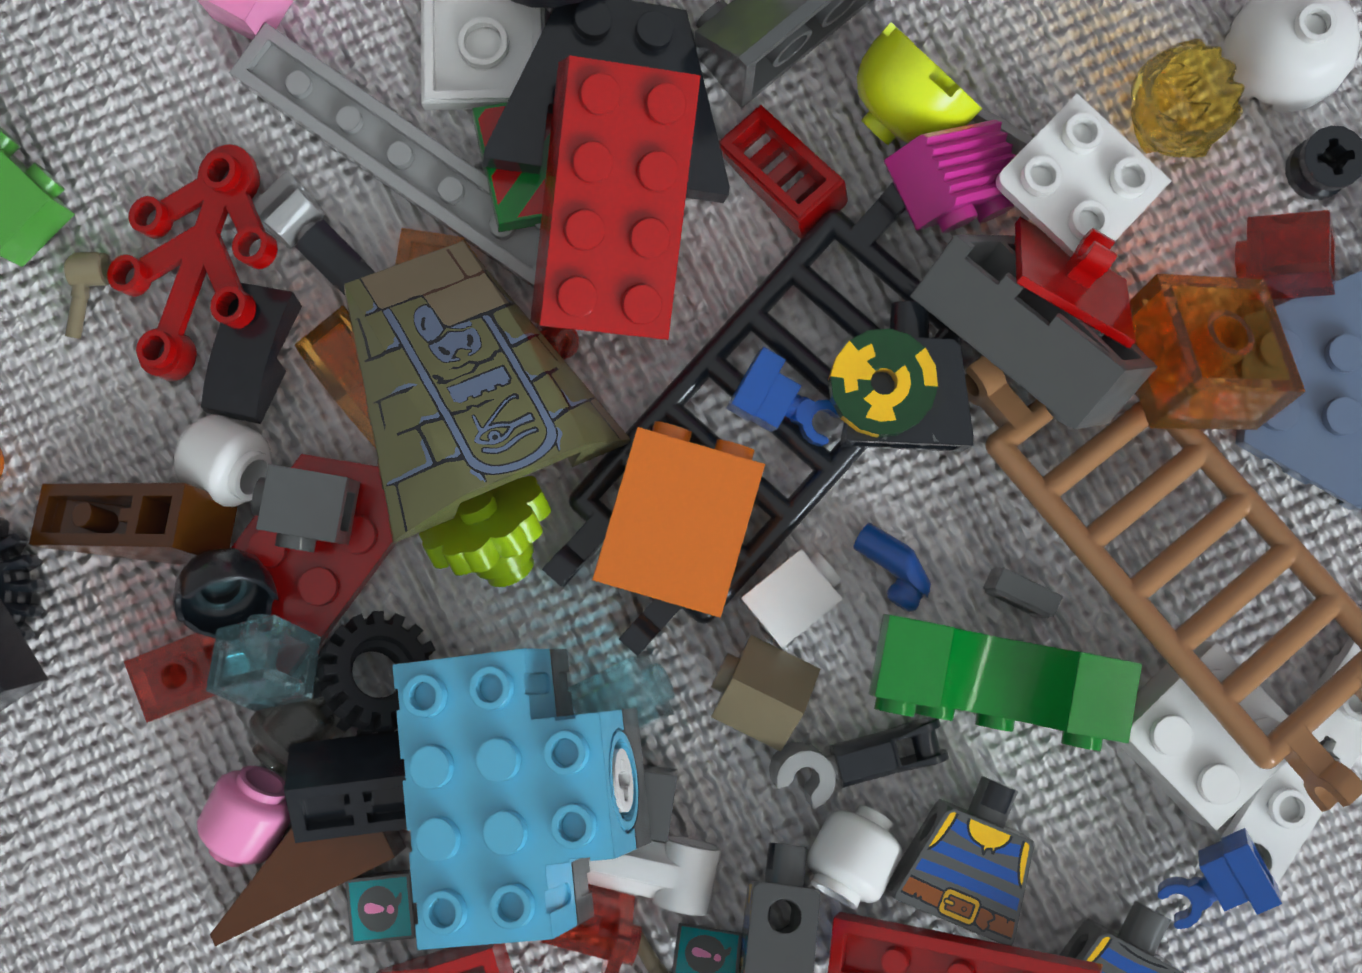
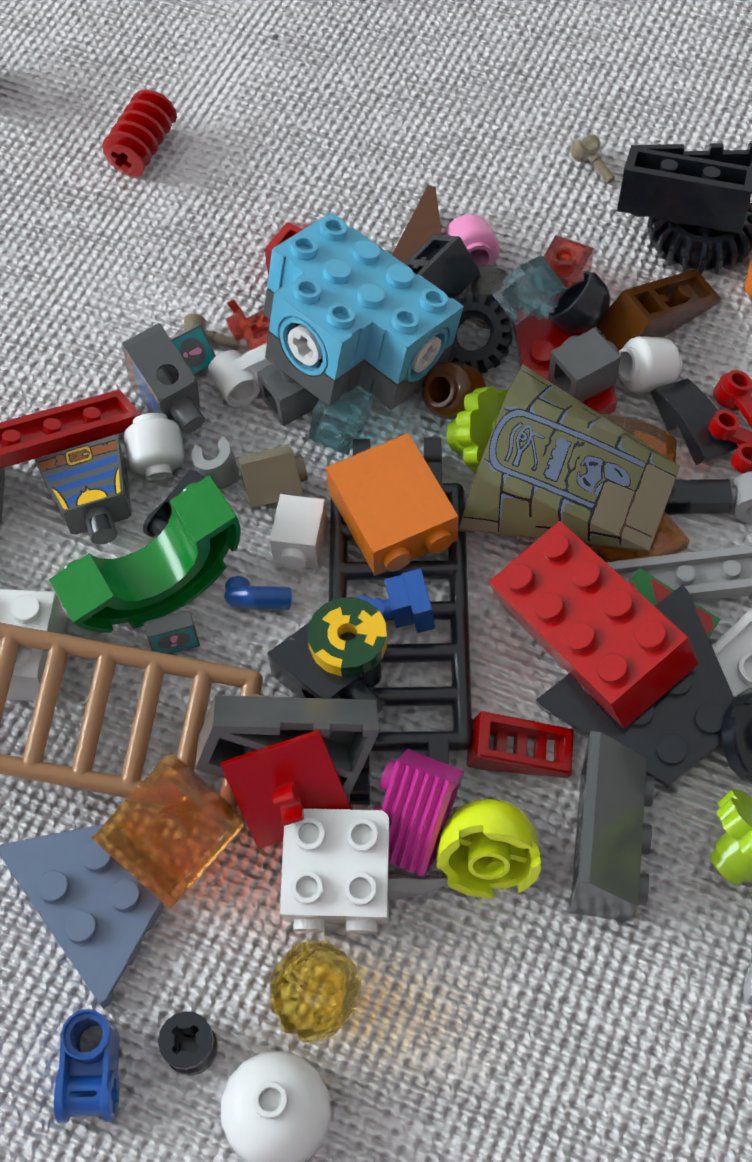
camera: 140 degrees right, 25 degrees down
clear red brick [1235,210,1336,300] -> none
none -> reddish brown head [422,362,486,419]

